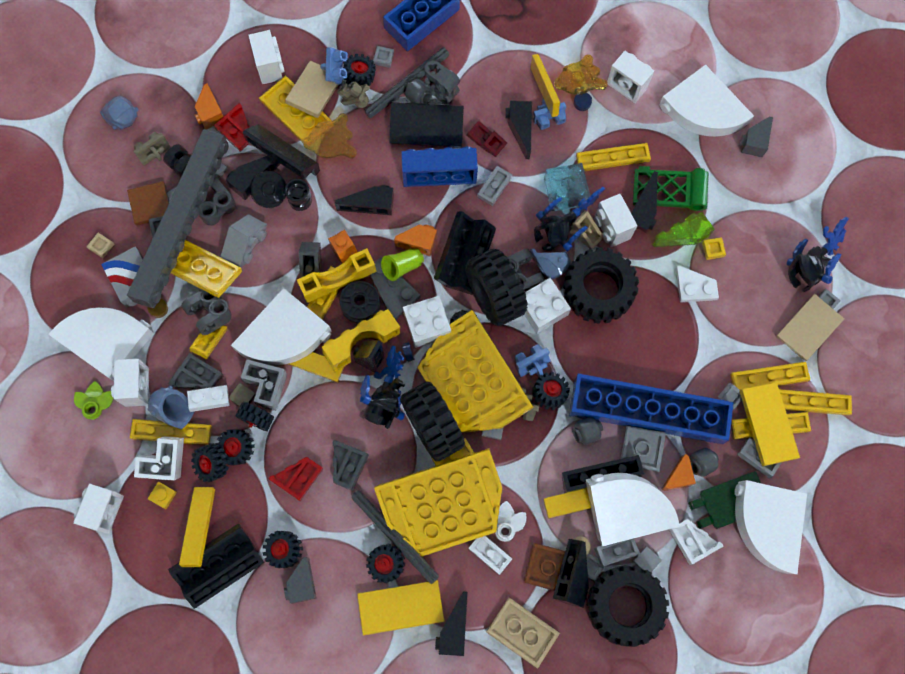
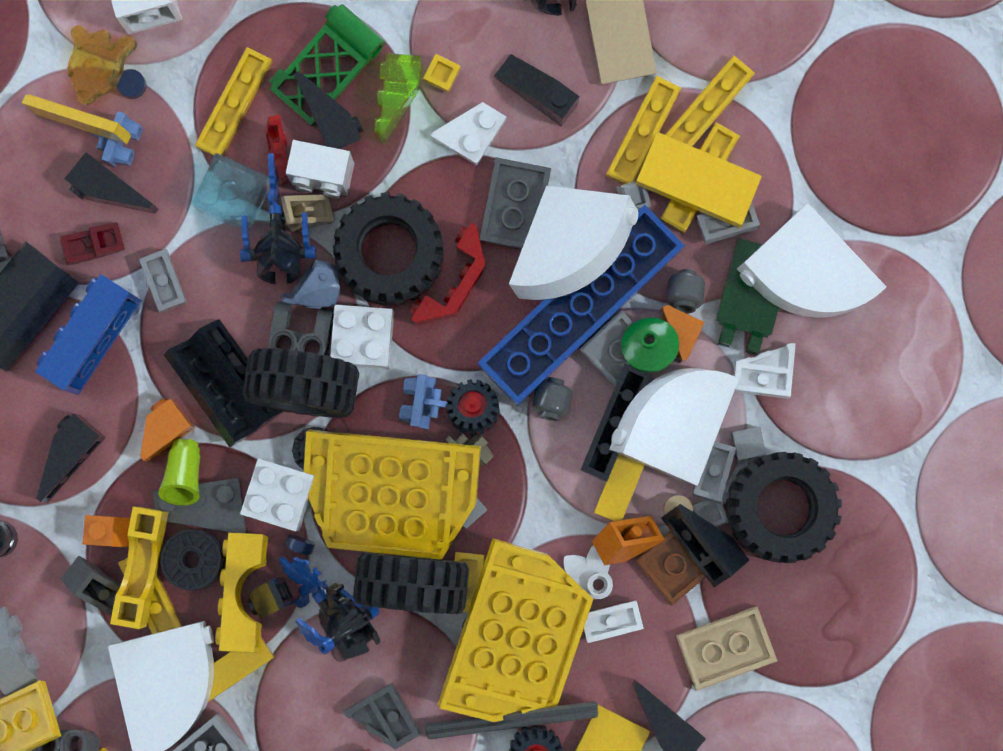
camera: 55 degrees left, 10 degrees up
none -> red wing [265,115,289,185]
none -> red slope [409,223,485,326]
none -> dark grey plate [479,157,551,250]
none -> black slope [494,54,580,126]
none -> white brick [509,186,638,300]
none -> orange slope [592,516,665,566]
none -> green dish [621,317,679,372]

